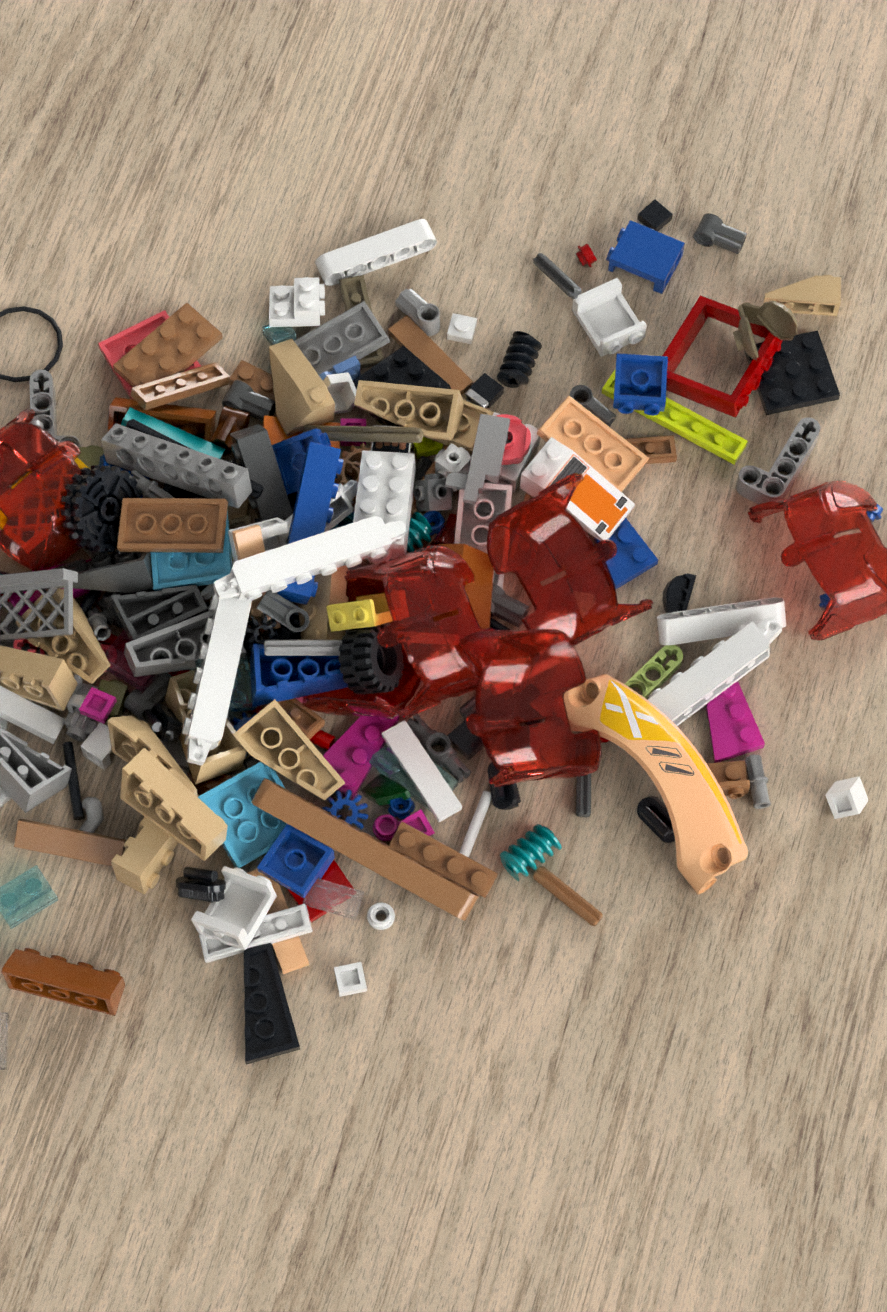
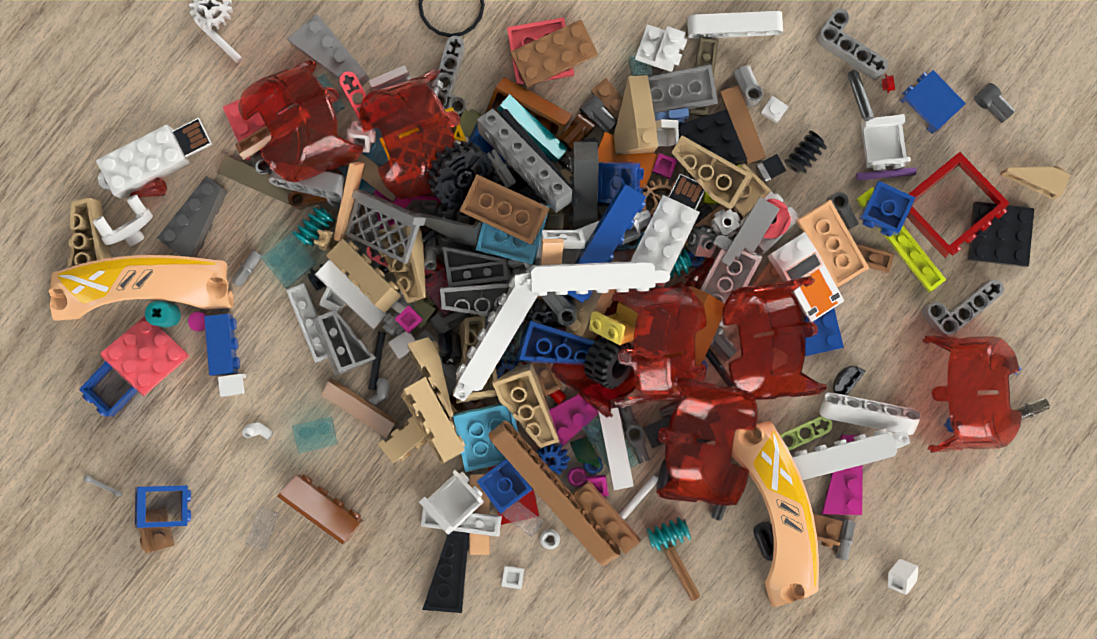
camera: 25 degrees right, 20 degrees up
medium nougat plate [130,362,230,410] -> none
black piece [176,867,226,902] -> none
light grey axle [264,640,342,656] -> none
dark tan axle [302,425,424,443] -> none
black tile [637,199,673,231] -> none
dark tan animal [733,300,798,360] -> none
none -> light grey beam [817,9,888,79]
none -> medium lavender bar [856,167,917,181]

